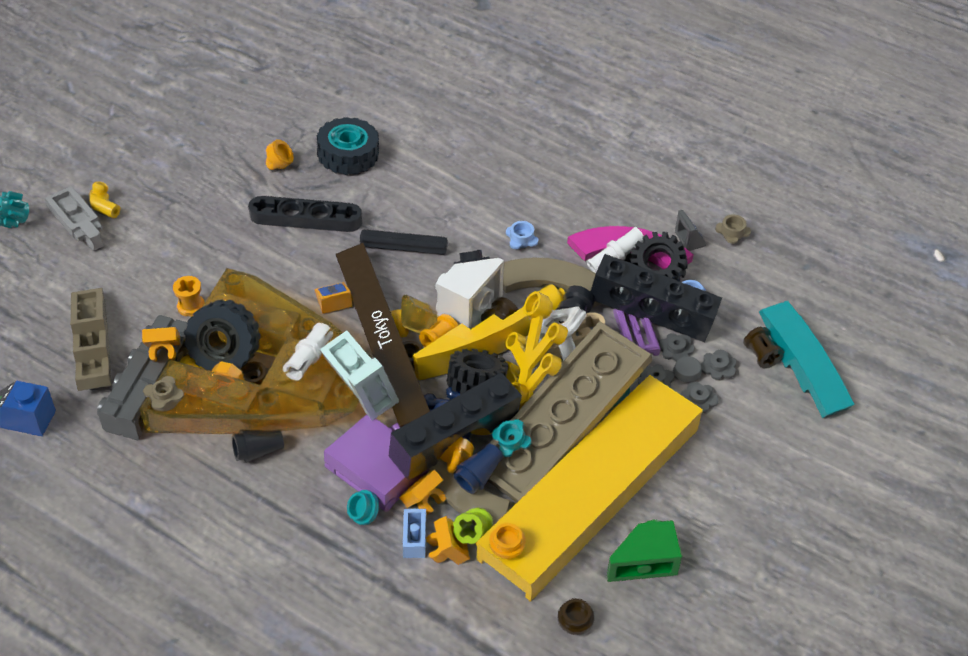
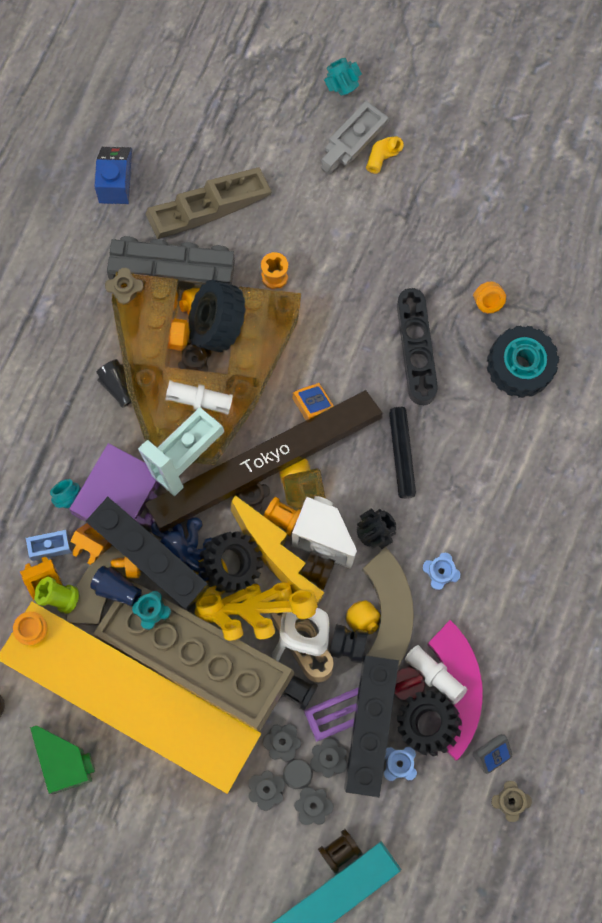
camera: 75 degrees right, 25 degrees up
light orange tile [142,327,181,362] -> none

